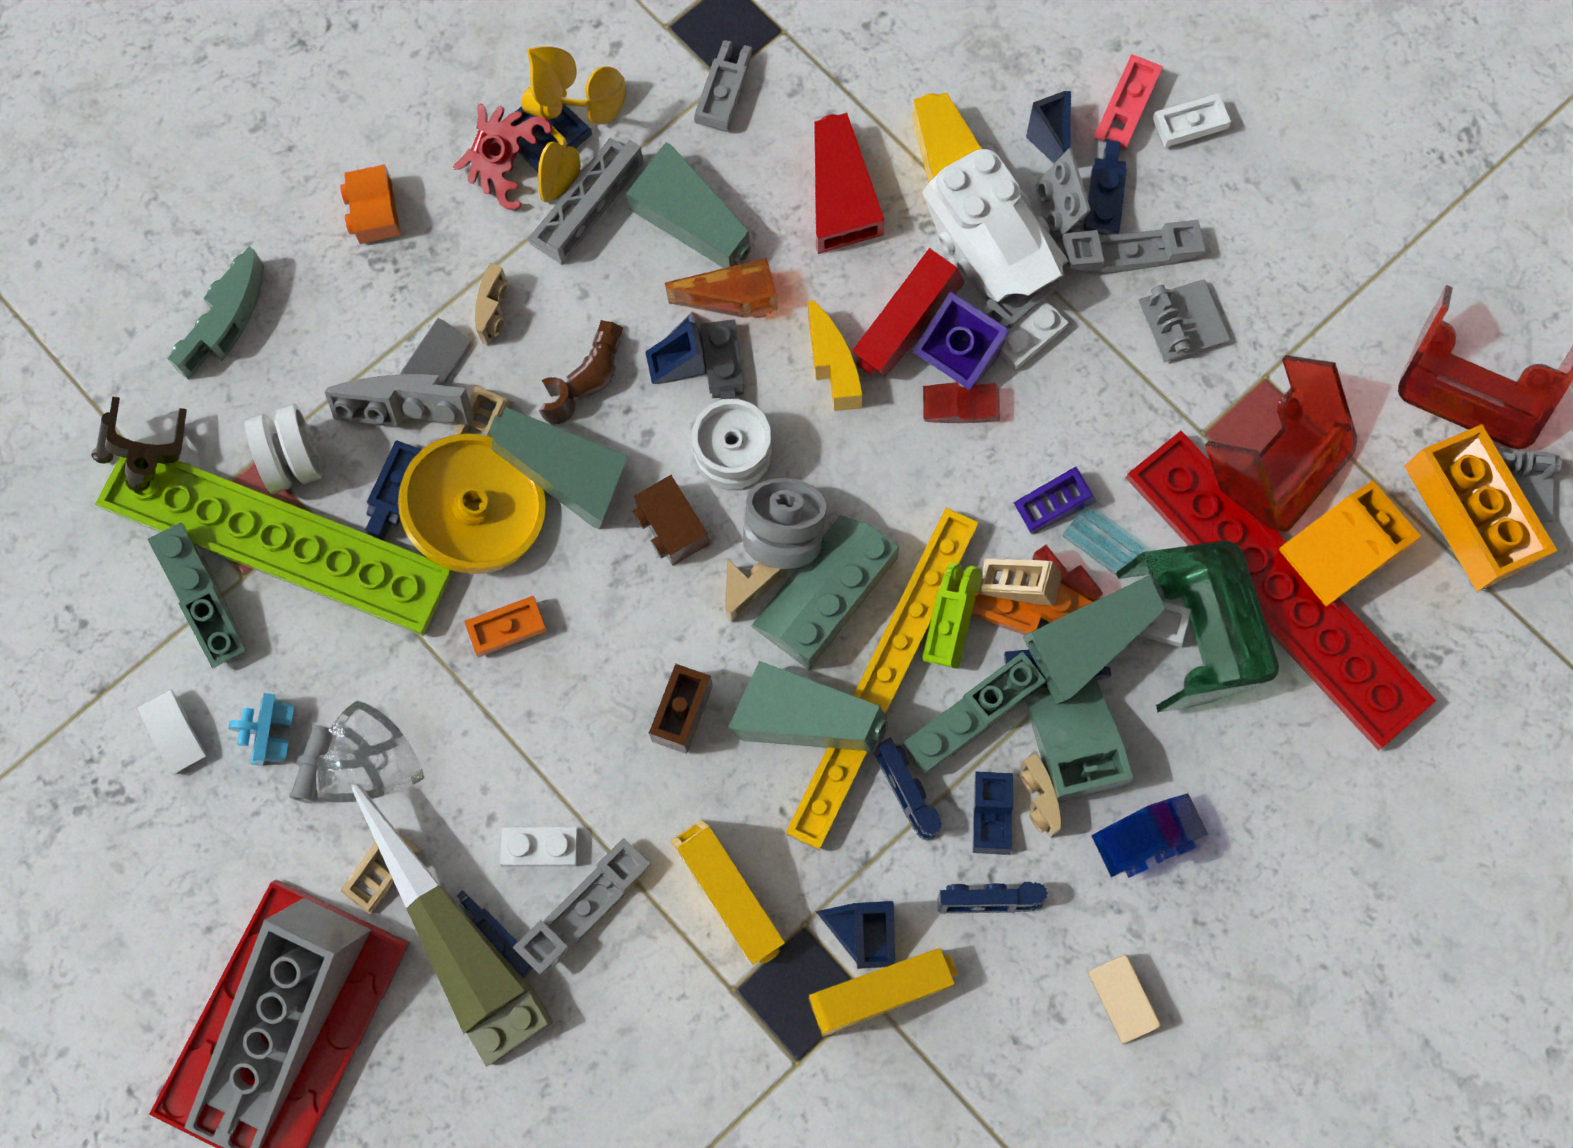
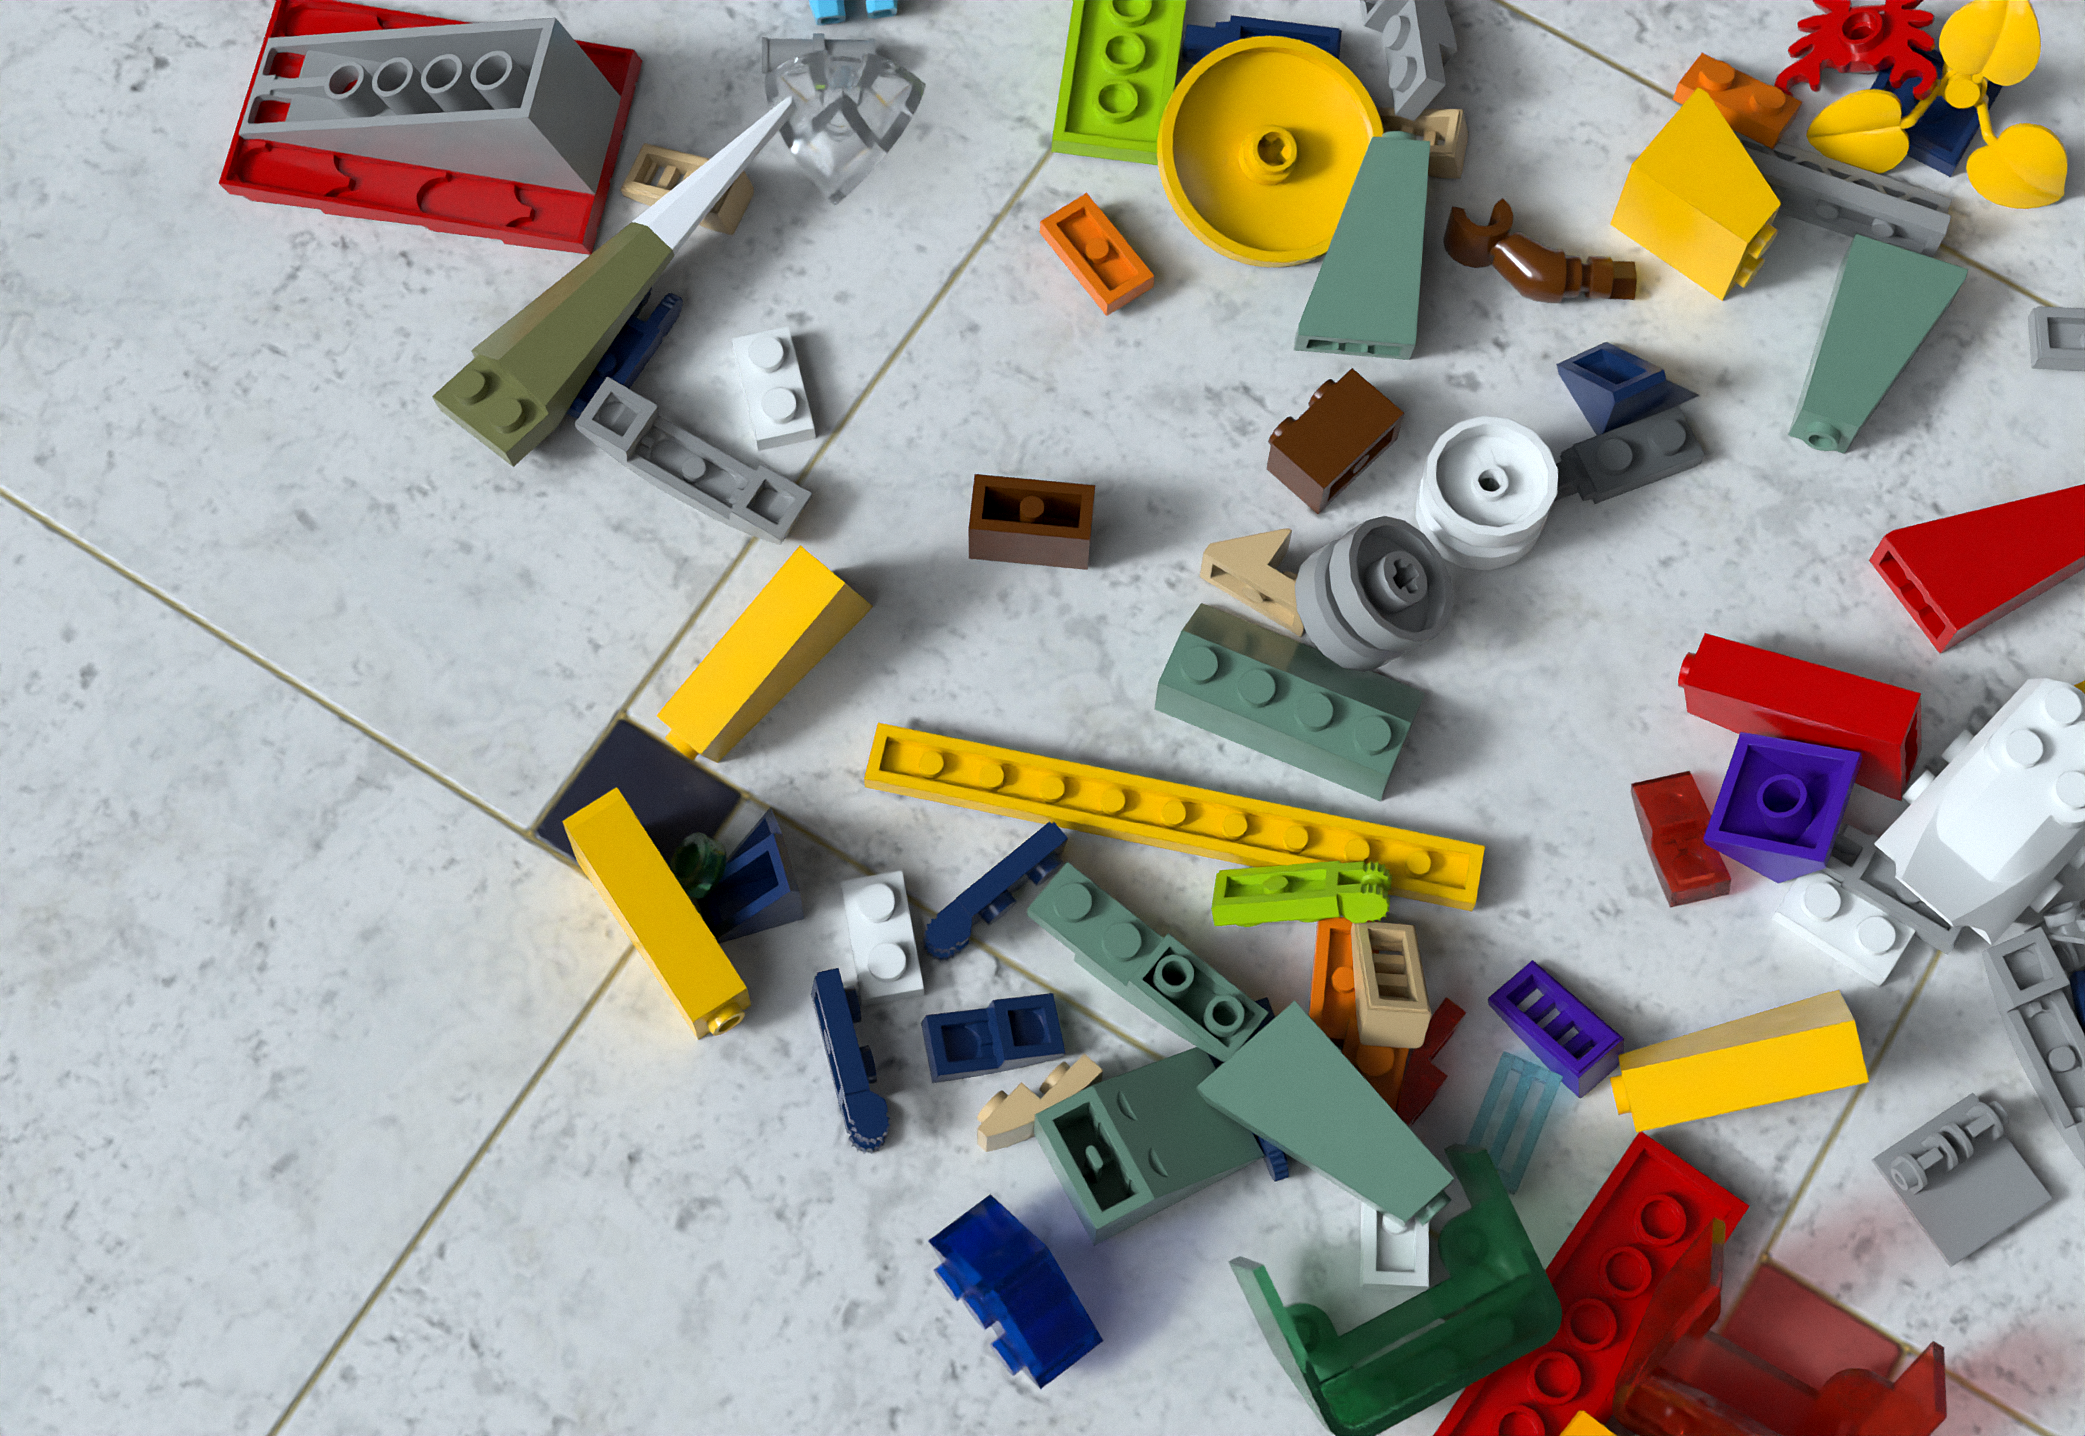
camera: 70 degrees right, 5 degrees down
light grey slope [400,318,472,386] -> none
tan slope [475,262,508,346] -> none
clear orange slope [665,258,778,318] -> none
sand green slope [728,661,888,751] -> none
yellow slope [808,301,862,411] -> none
tan slope [1087,954,1161,1044] -> none
none -> clear green tile [670,832,727,899]
none -> white plate [840,870,924,1007]
none -> yellow slope [1610,87,1781,301]
none -> yellow slope [1610,990,1869,1133]
none -> orange plate [1672,53,1802,149]

